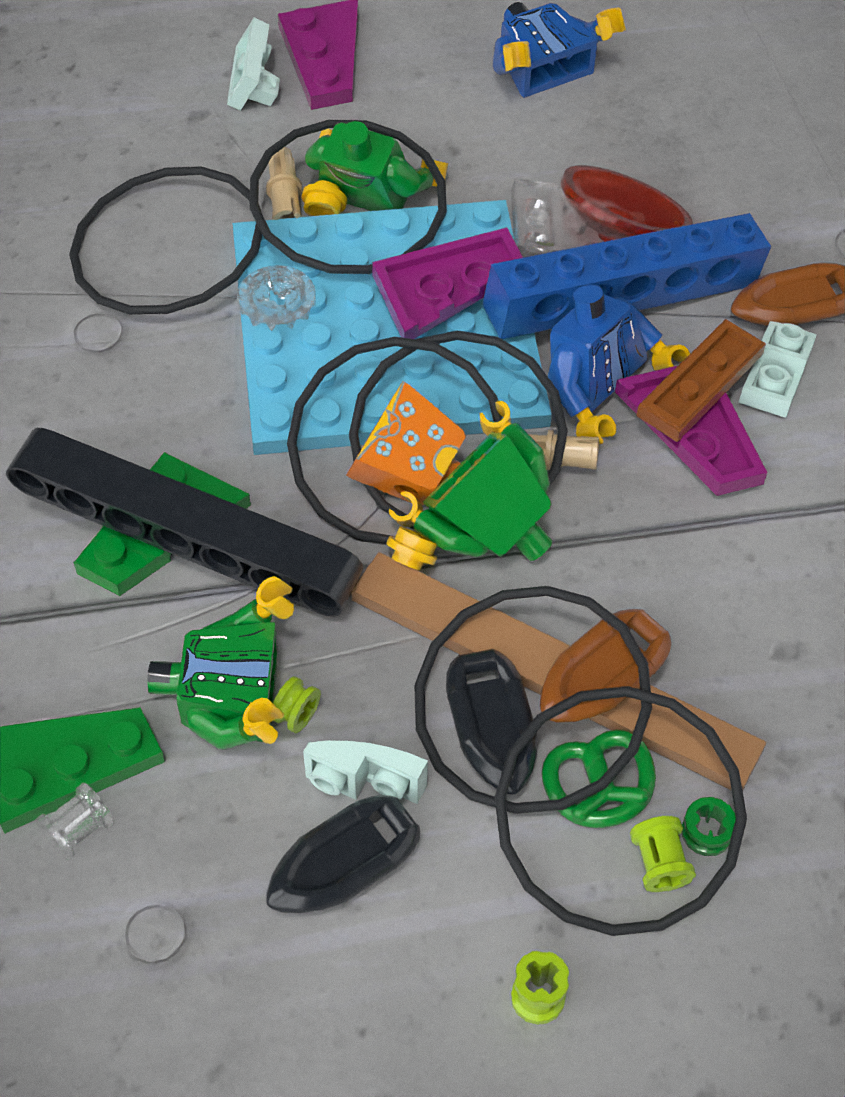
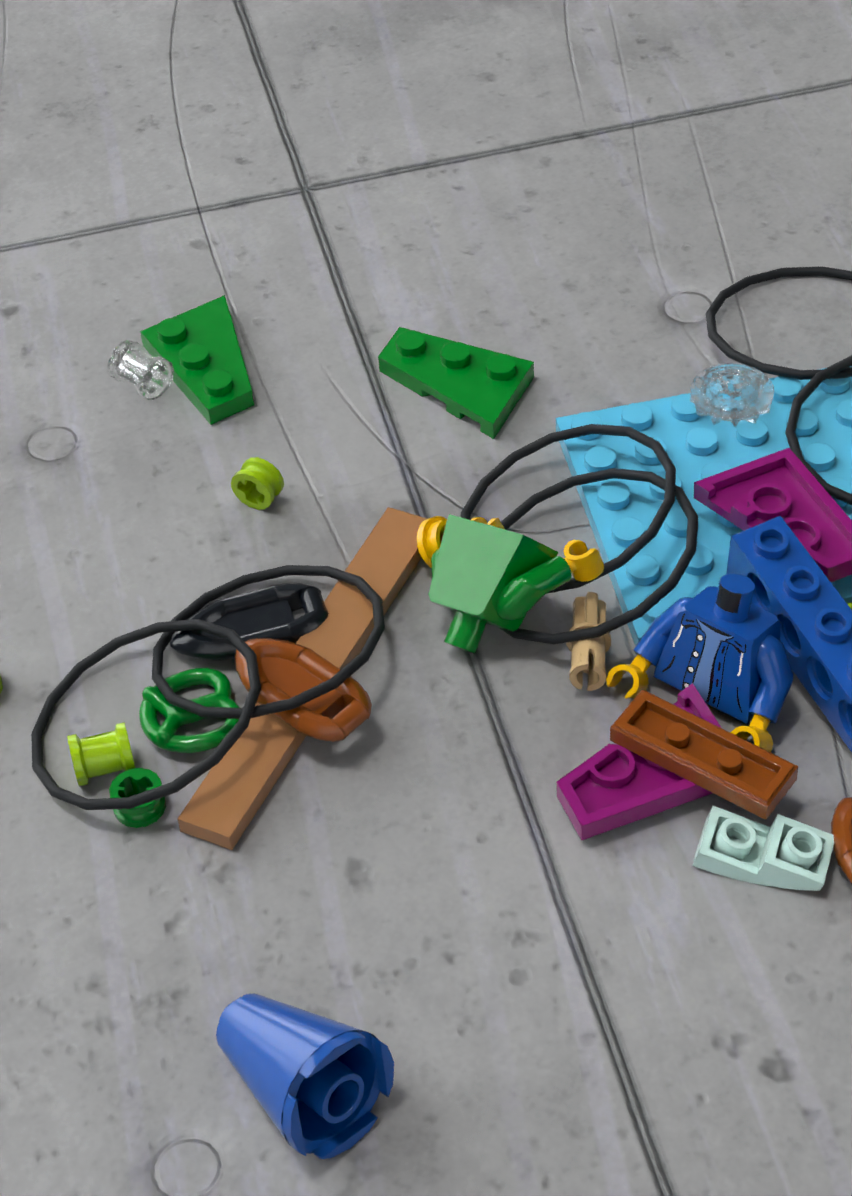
camera: 90 degrees right, 10 degrees down
black beam [6,428,363,617] -> none
green torso [147,577,294,750] -> none
black piece [266,795,420,914] -> none
light aqua slope [303,740,428,804] -> none
orange torso [346,381,466,506] -> none

